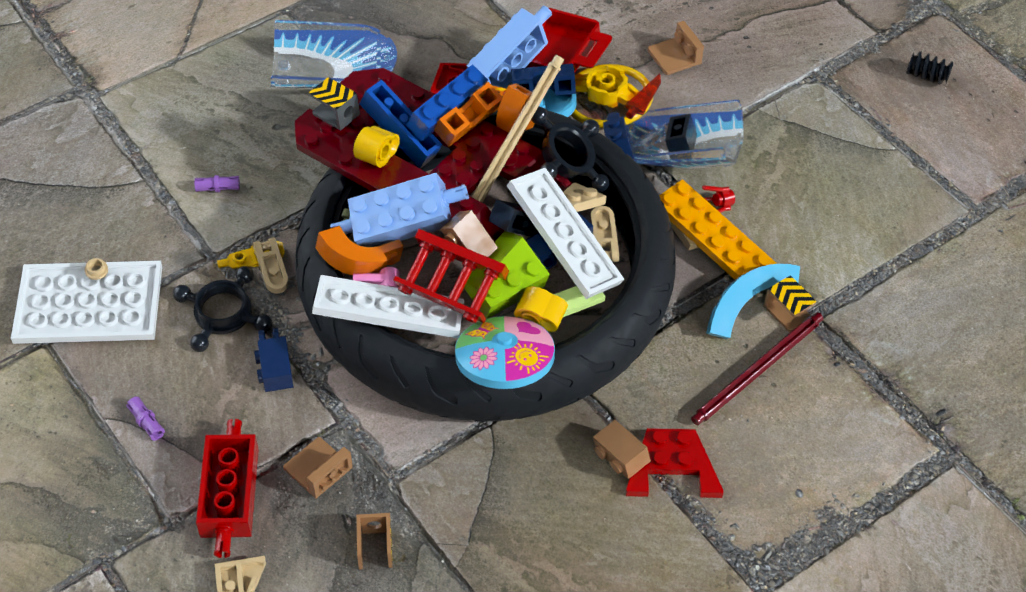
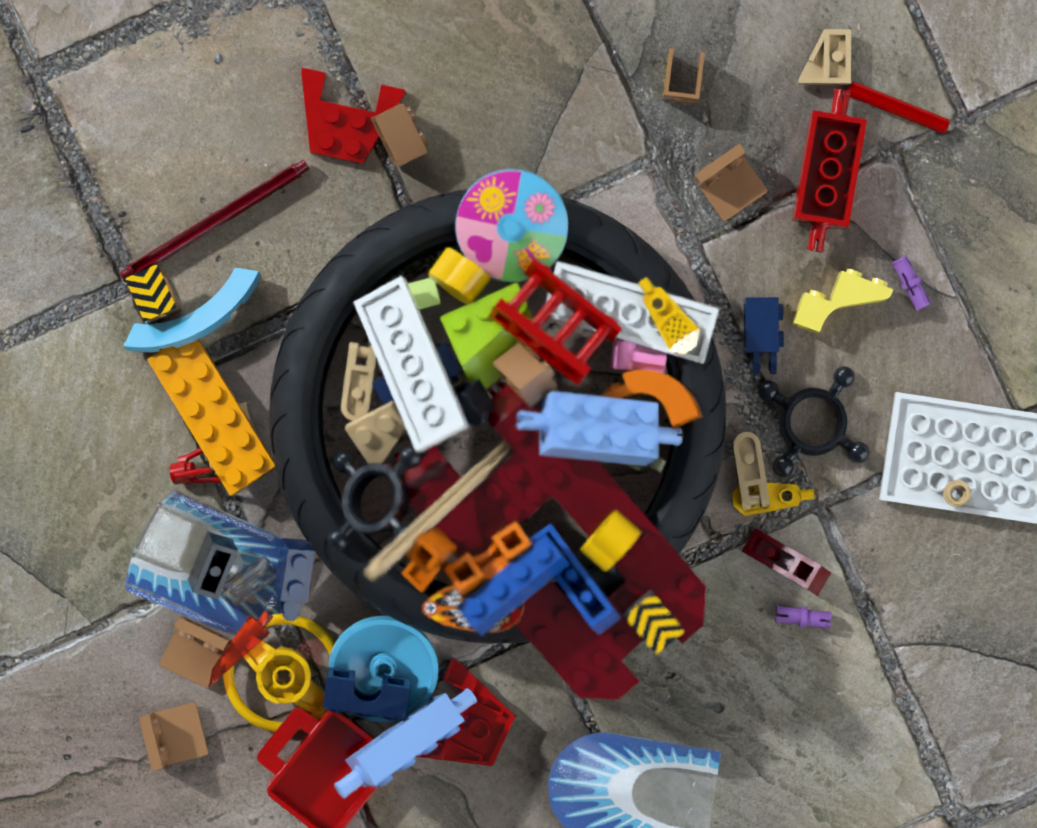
camera: 170 degrees left, 35 degrees up
none -> medium nougat bracket [159,616,232,688]
none -> yellow piece [638,277,700,354]
none -> dark red slope [742,528,831,596]
none -> light yellow arch [791,269,893,334]
none -> red axle [847,82,950,134]

